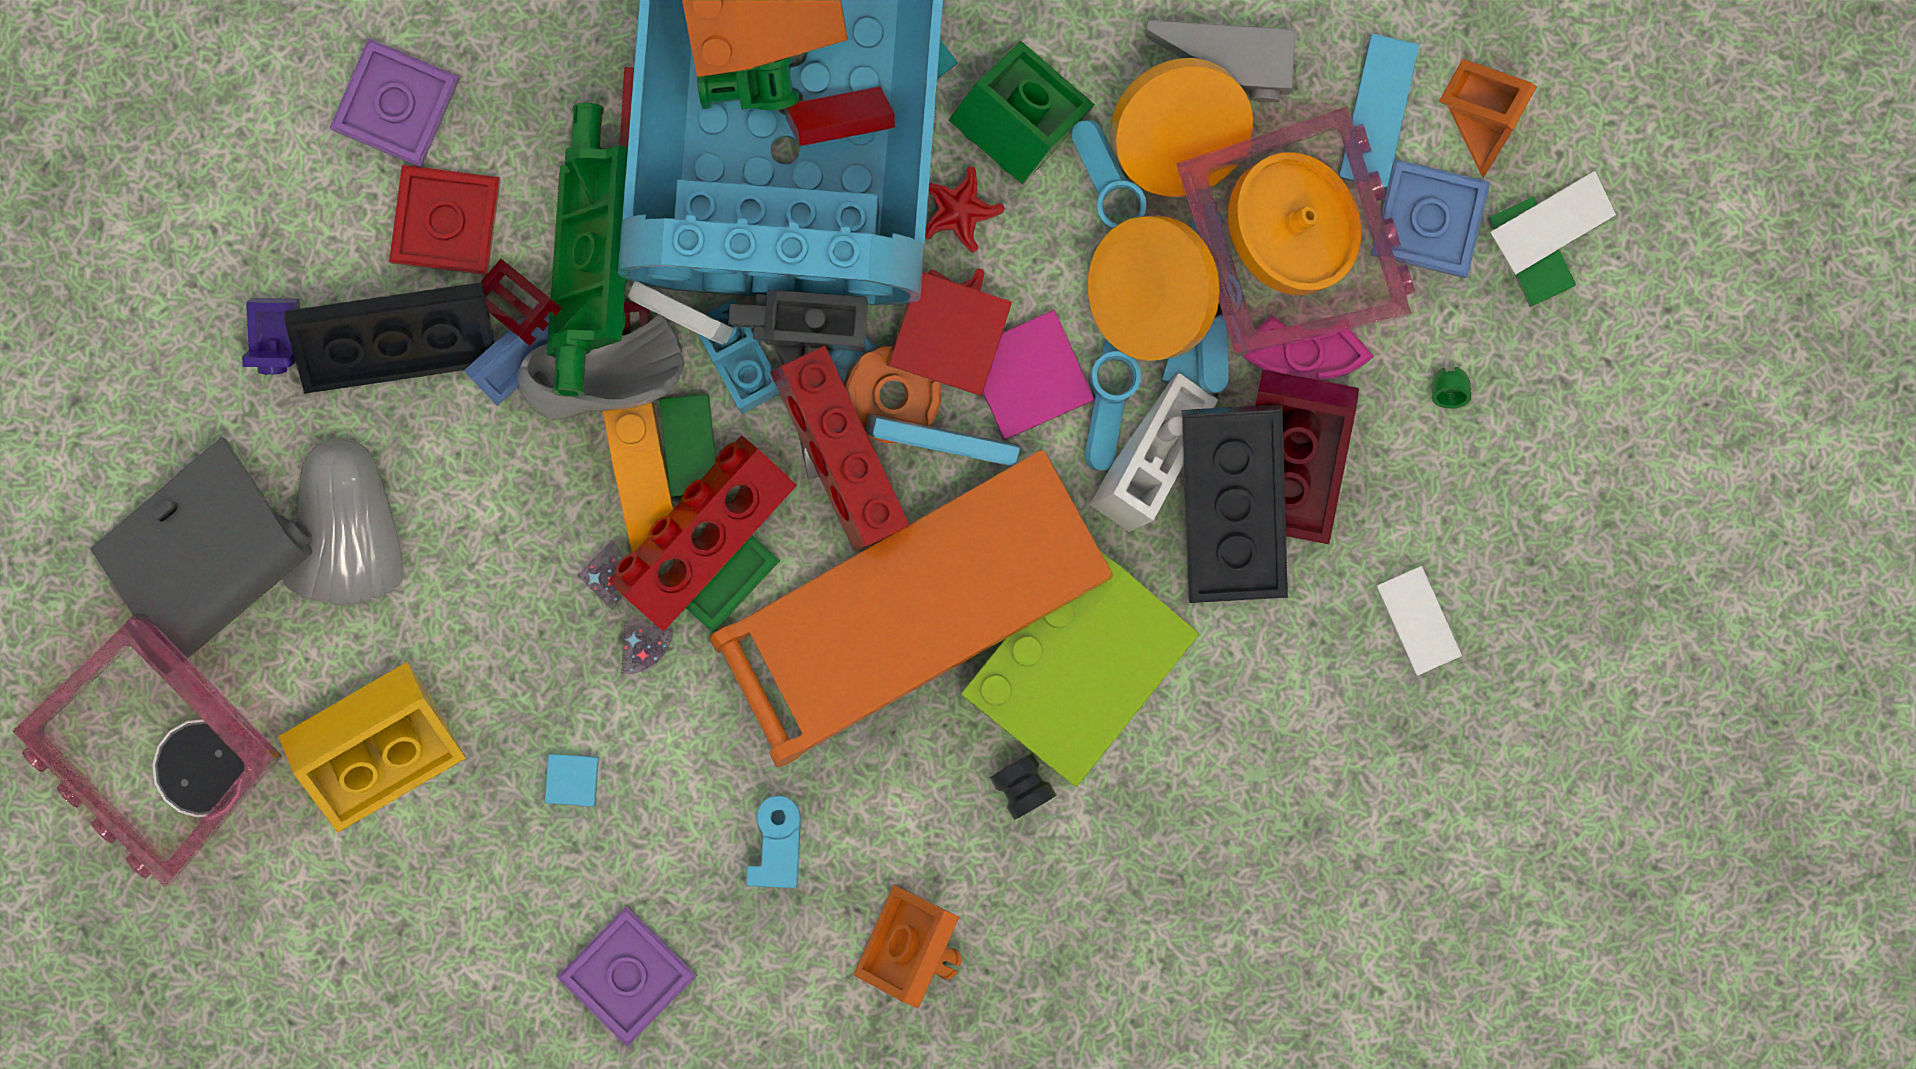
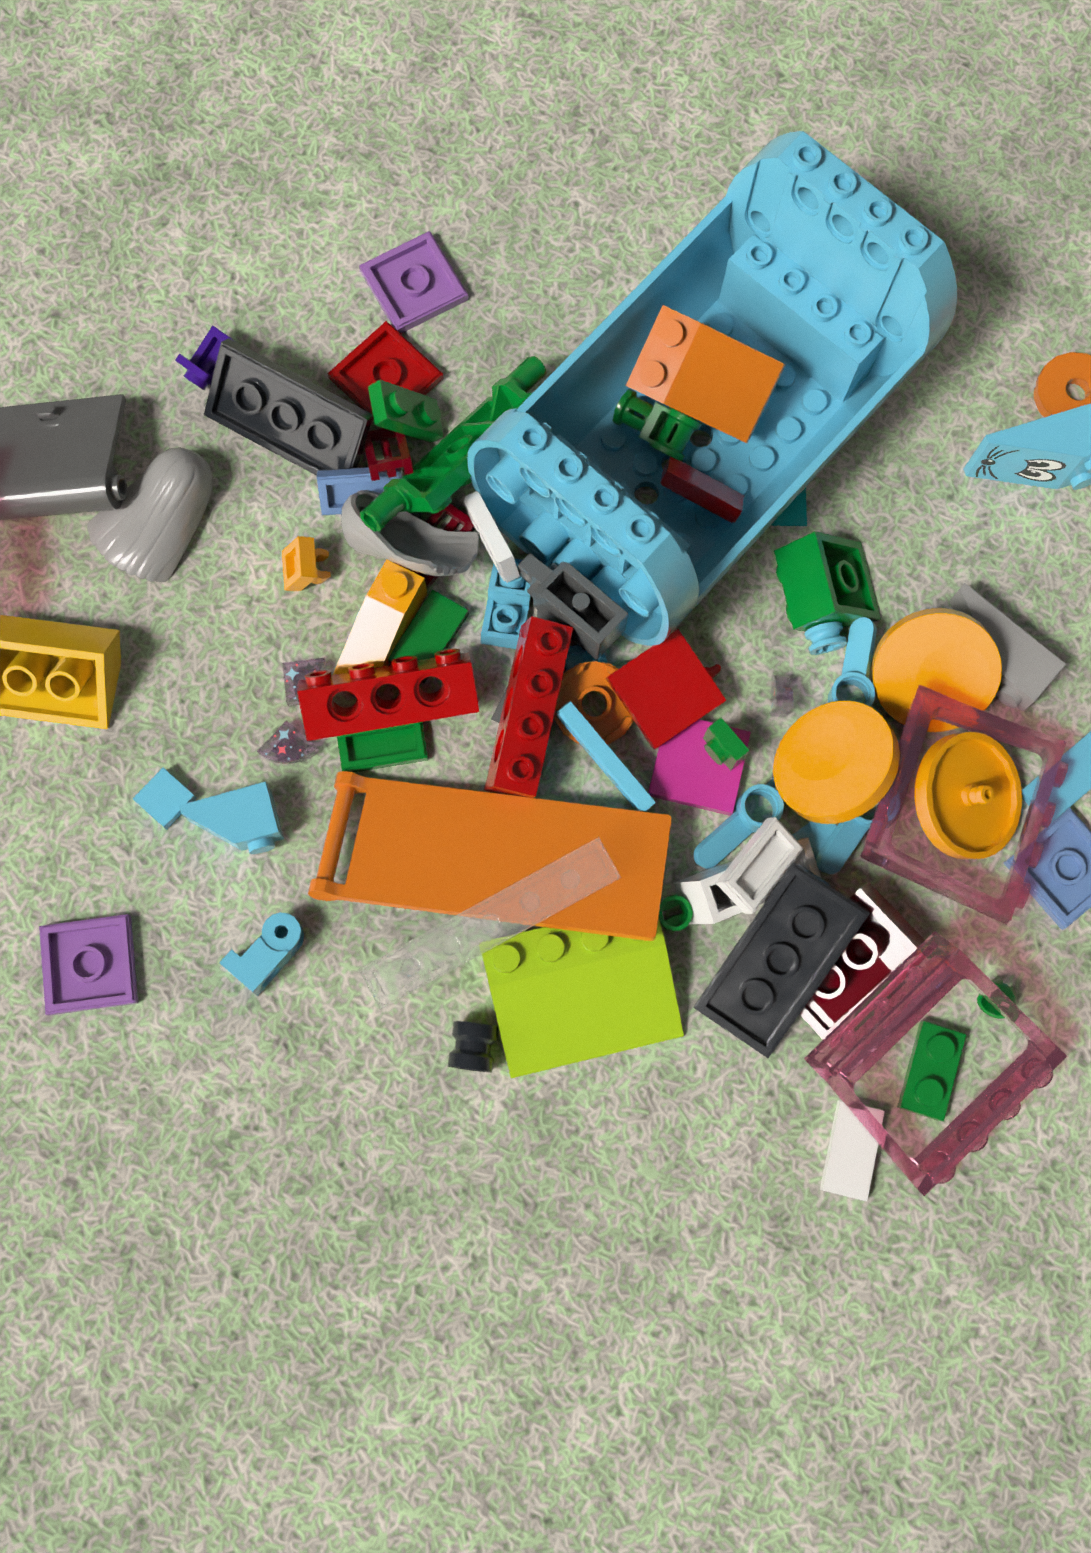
camera: 35 degrees right, 10 degrees down
orange tile [853,885,962,1009] -> none
red animal [925,166,1005,253] -> none
dark pink tile [1235,315,1374,381] -> none
none -> medium azure slope [179,782,284,854]
none -> light orange tile [282,536,331,591]
none -> clear tile [359,837,622,1010]
none -> green plate [368,380,444,443]
none -> green hinge [659,895,693,931]
none -> green plate [703,717,750,771]
none -> white tile [716,817,804,914]
none -> tile [770,675,793,717]
none -> medium azure bush [804,621,847,655]
none -> clear pink windscreen [804,931,1067,1196]
none -> green plate [897,1021,966,1122]

